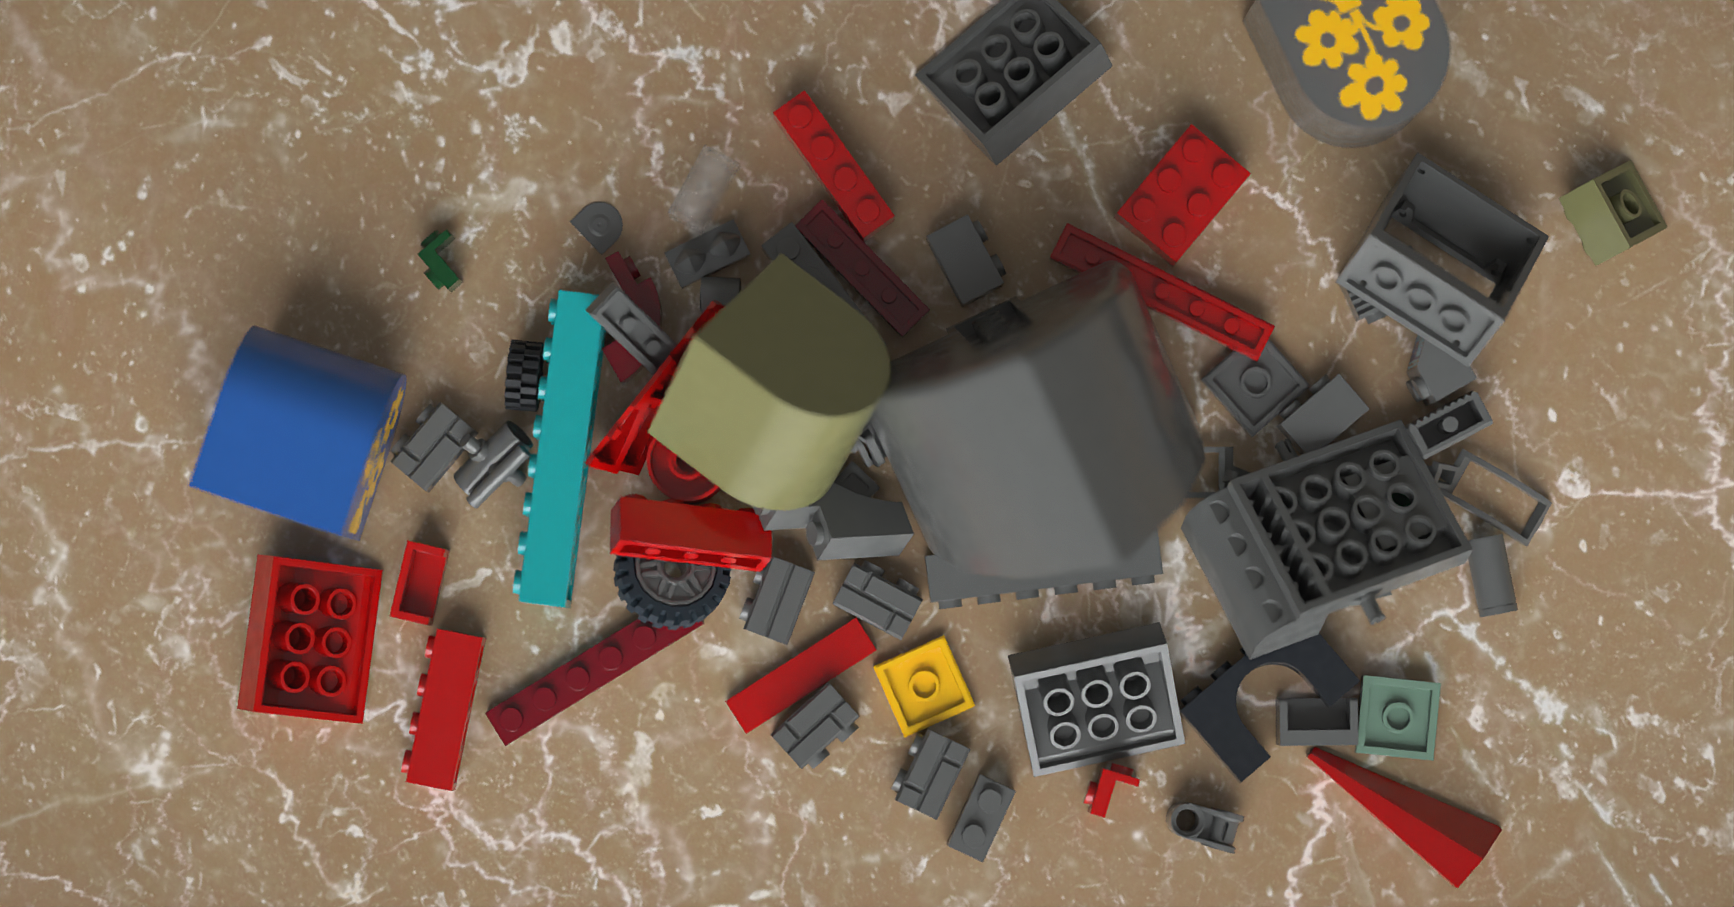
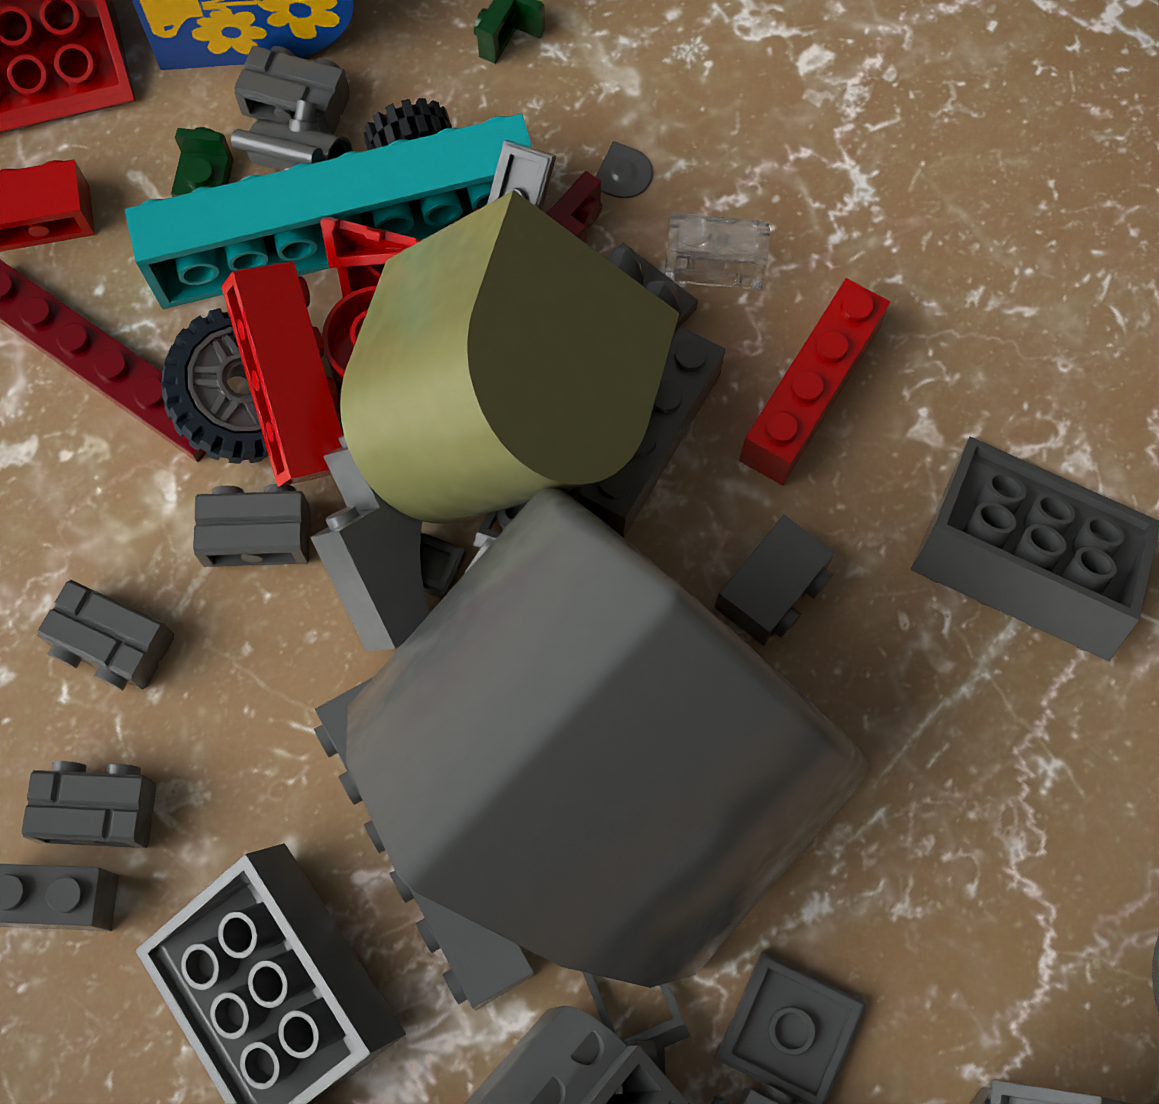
camera: 70 degrees right, 15 degrees down
red panel [389,540,450,626] -> none
red tile [725,618,877,734] -> none
dark red plate [795,199,930,337] -> none
dark grey brick [833,560,923,640] -> none
yellow tile [873,635,975,737] -> none
red tile [1050,223,1275,362] -> none
red bracket [1084,763,1140,818] -> none
red brick [1114,124,1251,267] -> none
none -> dark green bracket [171,127,234,197]

